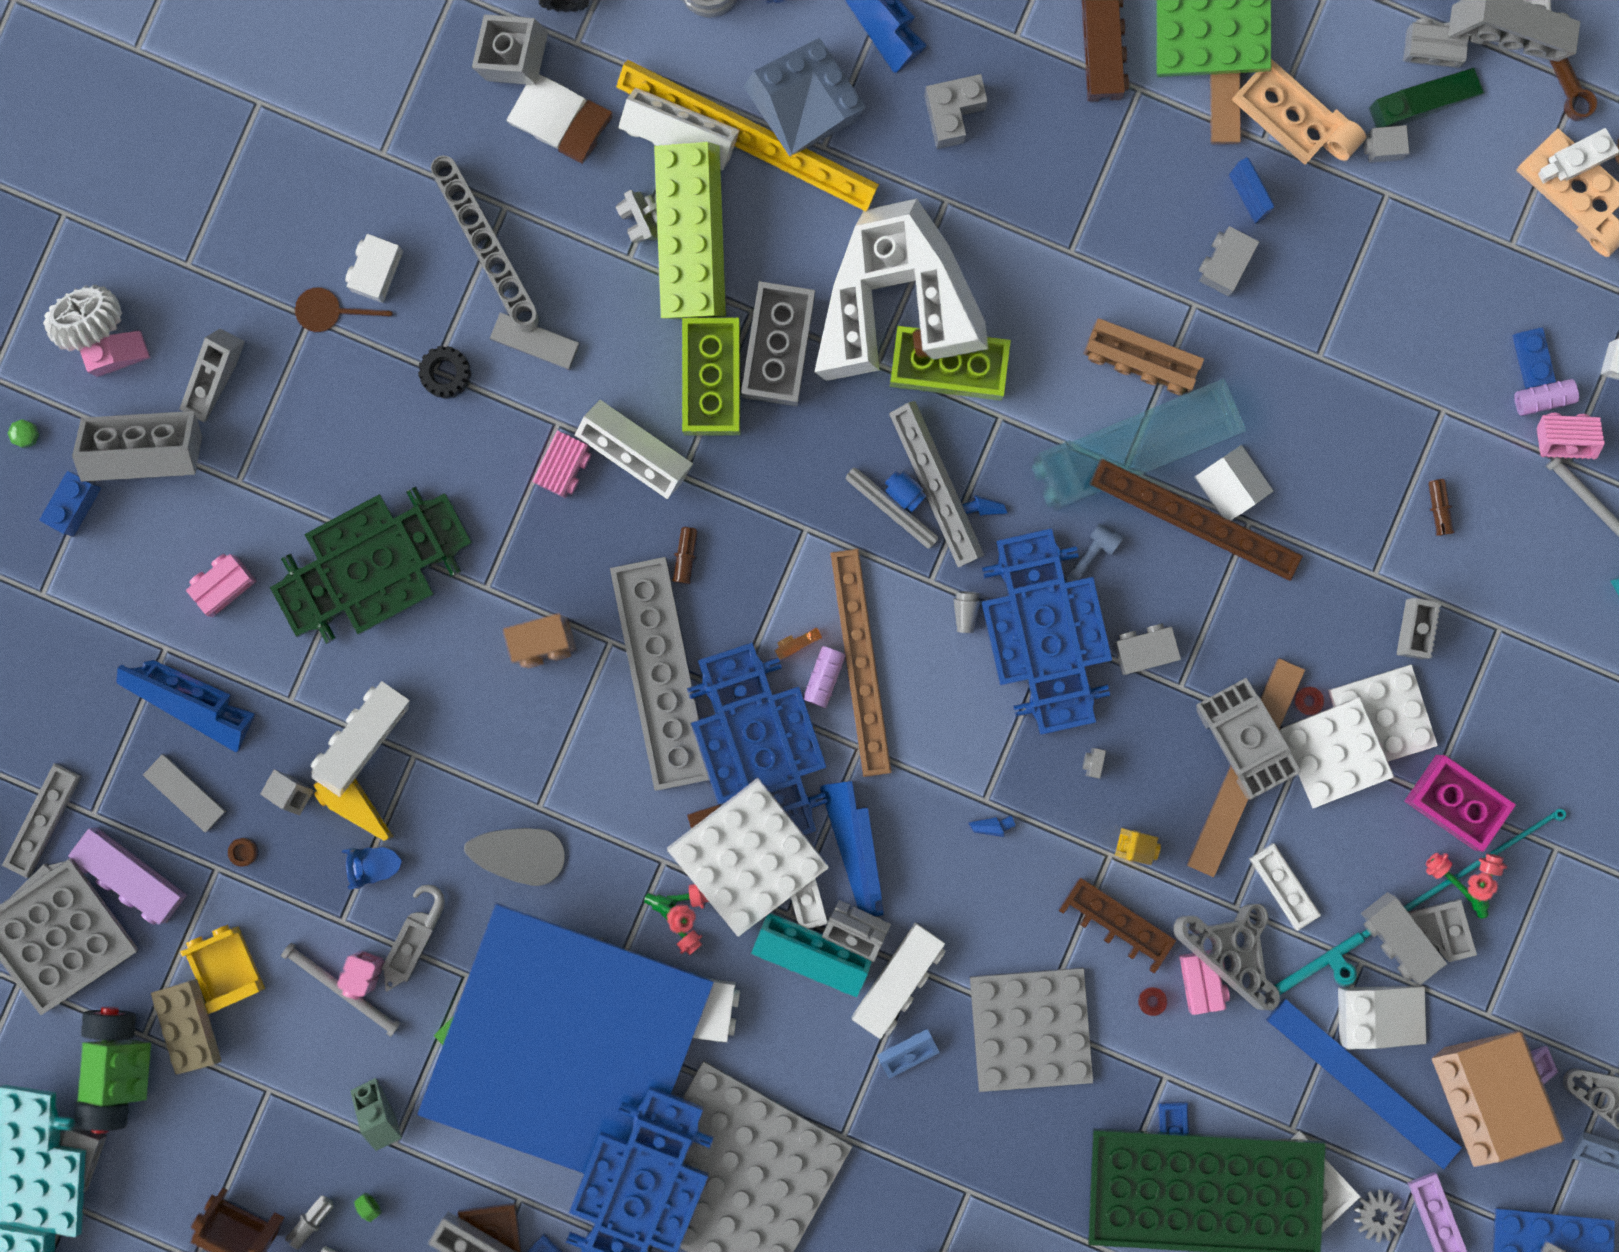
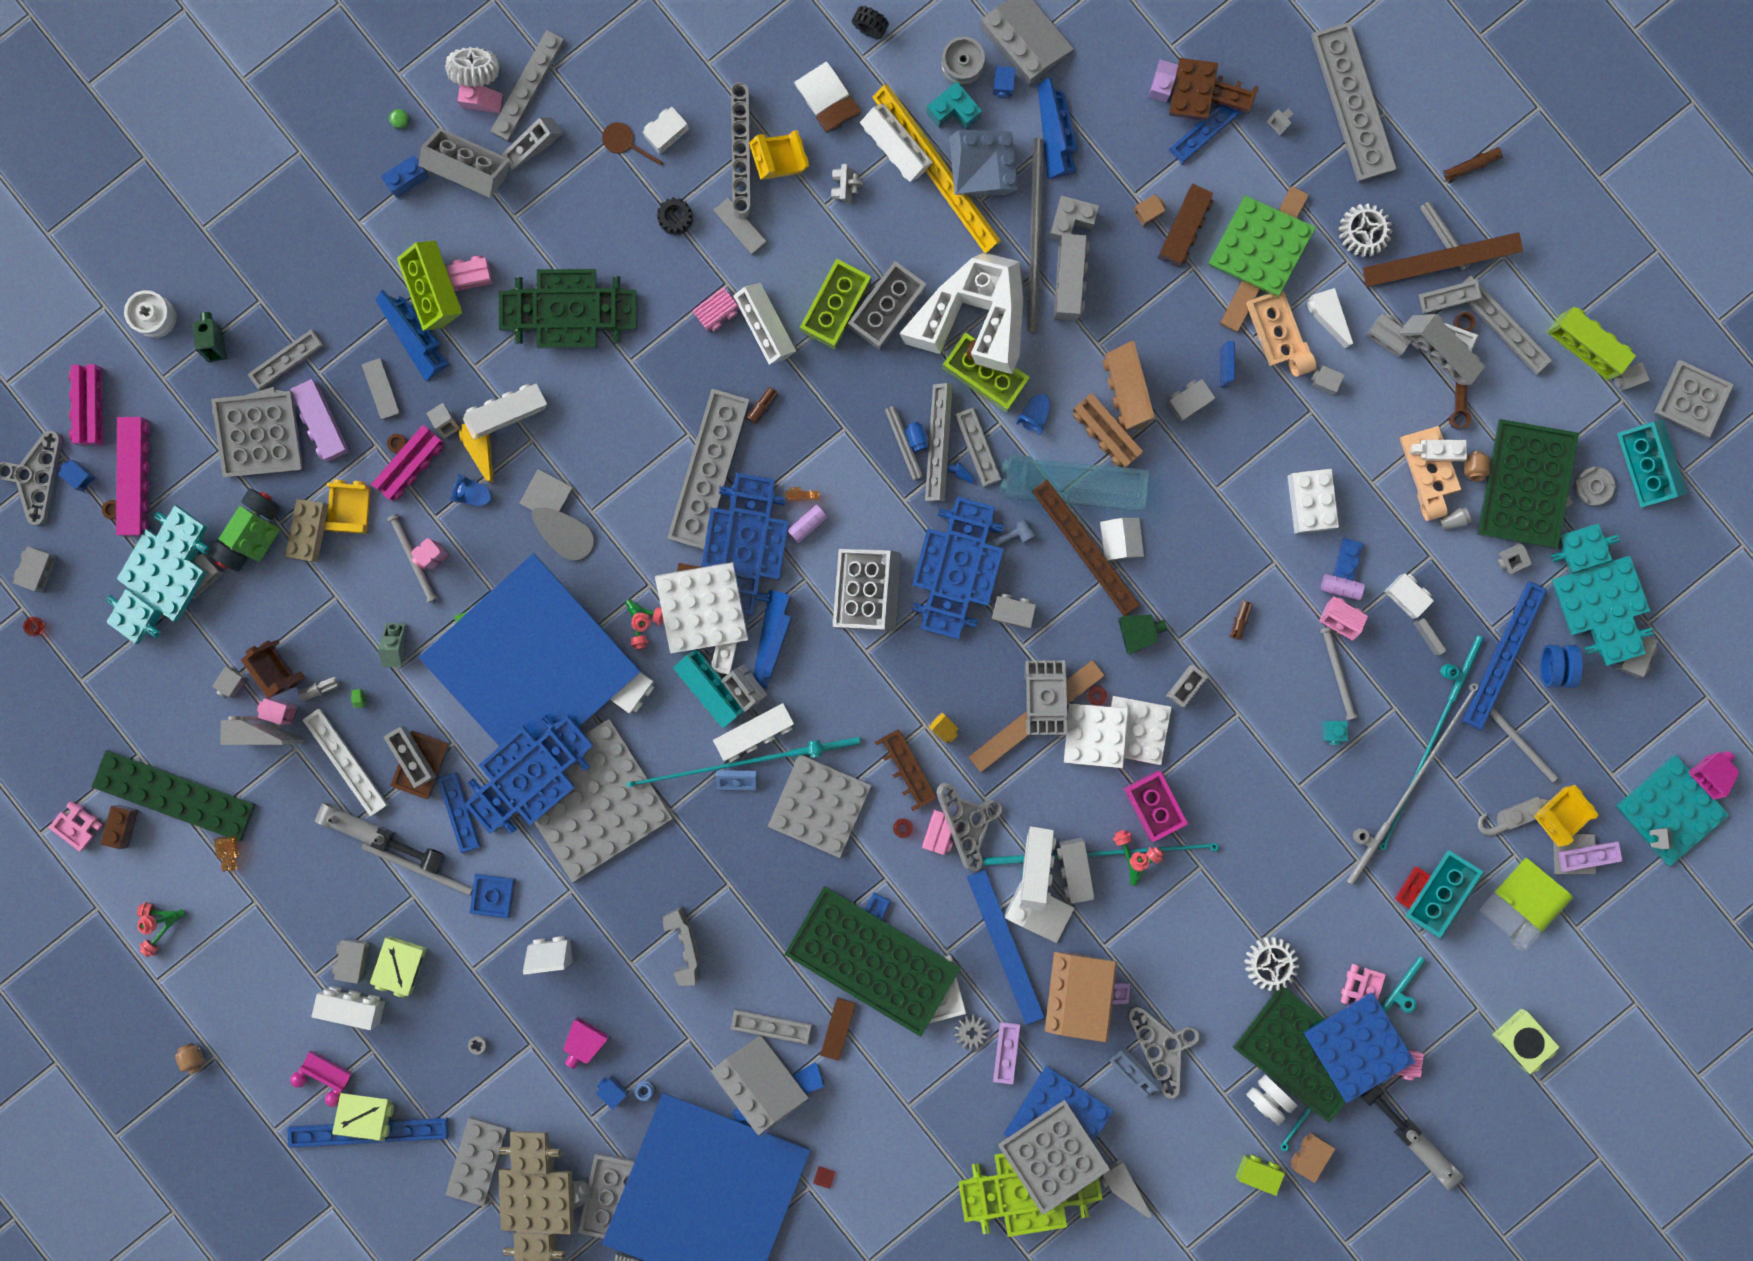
camera: 25 degrees right, 0 degrees up
light grey plate [382,884,445,992] -> none
light grey brick [472,14,548,85] -> none
medium nougat brick [503,614,577,669] -> none
lime brick [654,142,726,319] -> none
medium nougat tile [830,549,892,777] -> none
light grey cone [953,591,981,633] -> none
blue bar [968,816,1016,837] -> none
light grey plate [1083,748,1106,779] -> none
white tile [1249,843,1321,931] -> none
dark green slope [1369,67,1484,128] -> none
light grey wing [1408,899,1477,962] -> none
none -> dark pink brick [371,425,445,502]
none -> lime brick [397,240,462,331]
none -> light grey plate [491,30,565,142]
none -> light grey tile [519,469,573,512]
none -> teal piece [626,737,861,787]
none -> yellow panel [749,130,809,180]
none -> light grey slope [832,549,901,631]
none -> teal brick [926,81,982,130]
none -> light grey tile [955,407,1002,487]
none -> blue piece [1016,394,1050,435]
none -> white brick [1019,826,1056,911]
none -> light grey axle [1027,138,1044,333]
none -> light grey brick [1053,234,1089,322]
none -> medium nougat slope [1102,341,1155,431]
none -> dark green torso [1118,614,1167,654]
none -> medium nougat brick [1133,194,1166,227]
none -> white brick [1288,469,1339,534]
none -> white slope [1307,288,1353,348]

